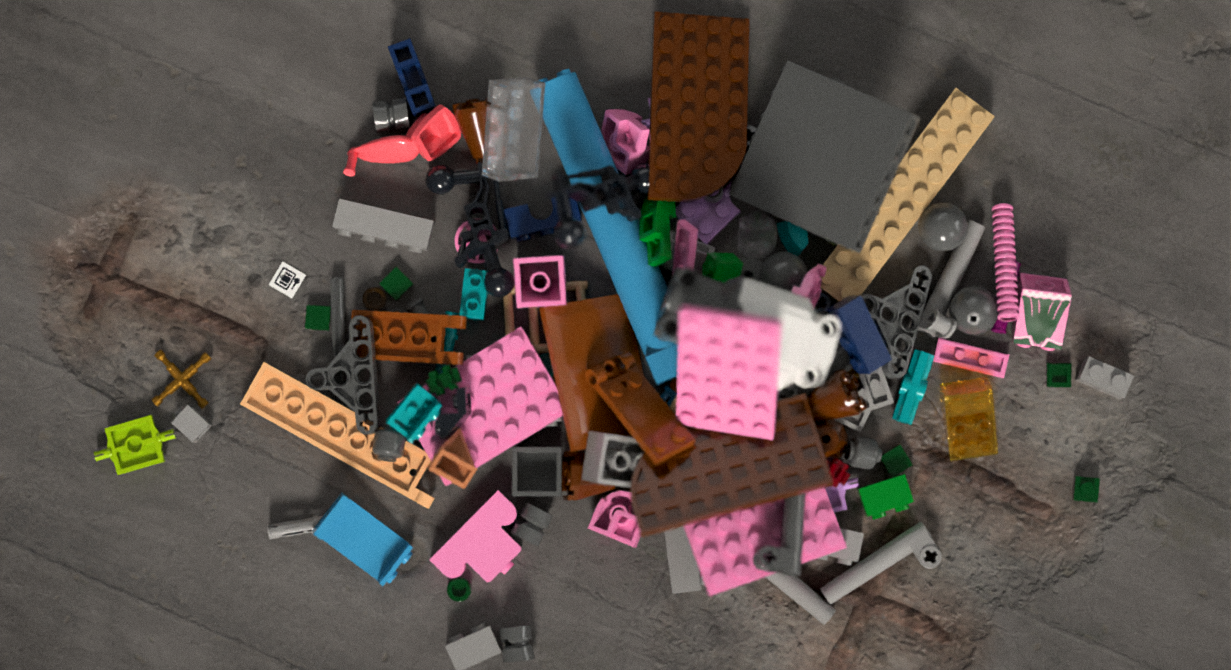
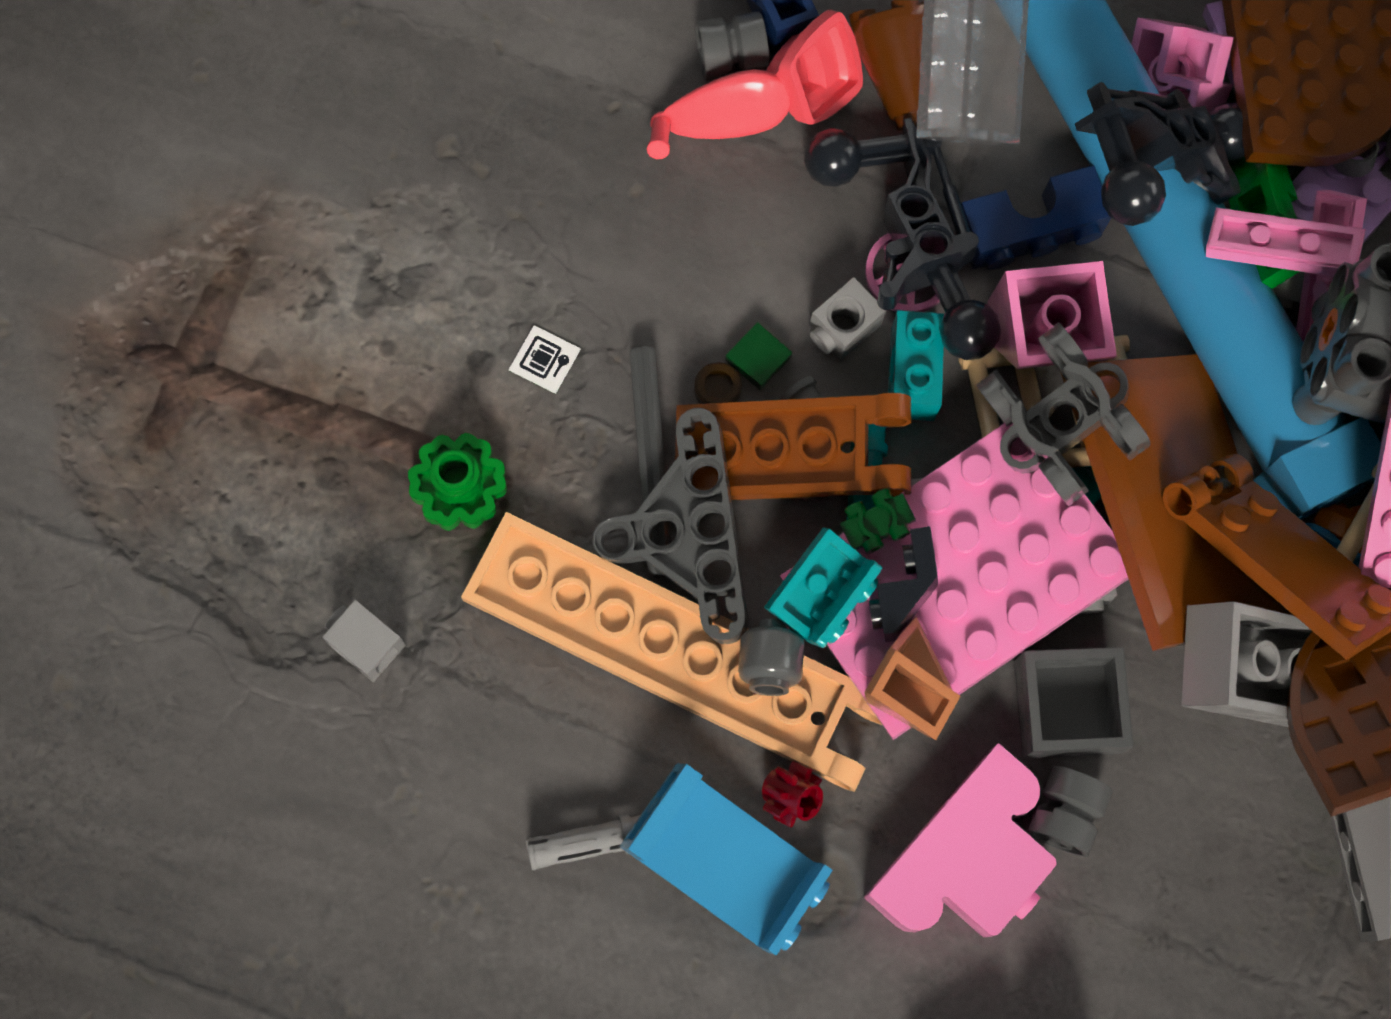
camera: 10 degrees left, 10 degrees down
lime plate [93,415,176,475] -> none
pearl gold piece [151,349,212,409] -> none
dark green tile [305,305,331,331] -> none
light grey brick [332,199,435,254] -> none
dark green tile [447,577,472,602] -> none
reddish brown cone [562,451,615,501] -> none
bright pink brick [588,490,641,548] -> none
none -> green plant [408,433,507,531]
none -> dark red gear [762,761,823,828]
none -> light grey brick [809,277,886,361]
none -> dark grey piece [976,322,1151,506]
none -> bright pink tile [1206,207,1366,277]

